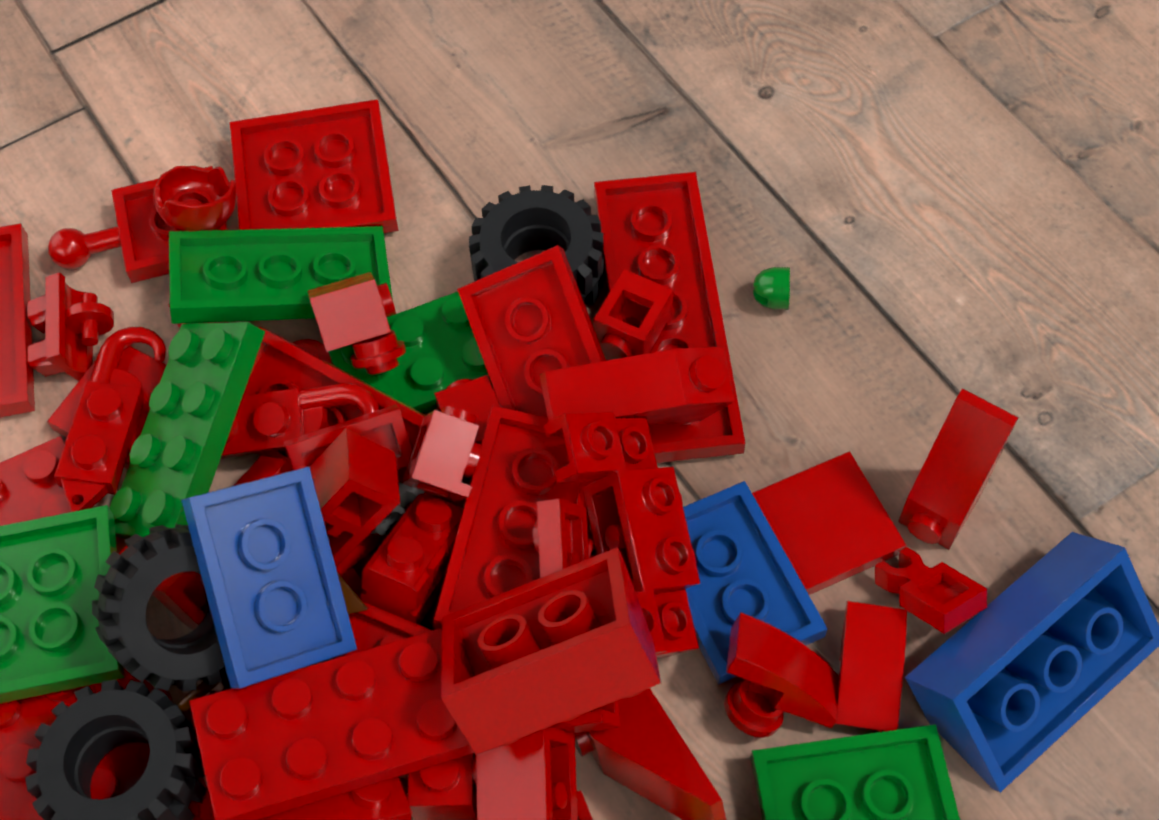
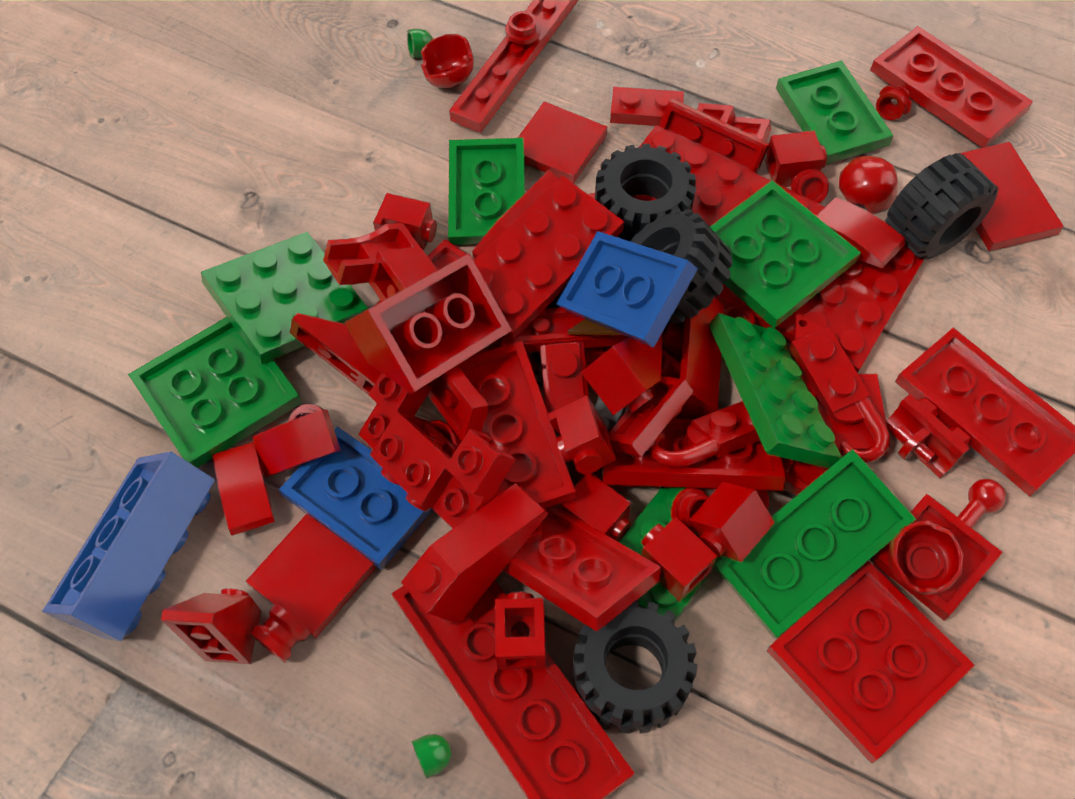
camera: 150 degrees right, 0 degrees up
red plate [875,547,987,634] -> none
none -> red wheel [249,604,311,663]
none -> red brick [641,517,718,602]

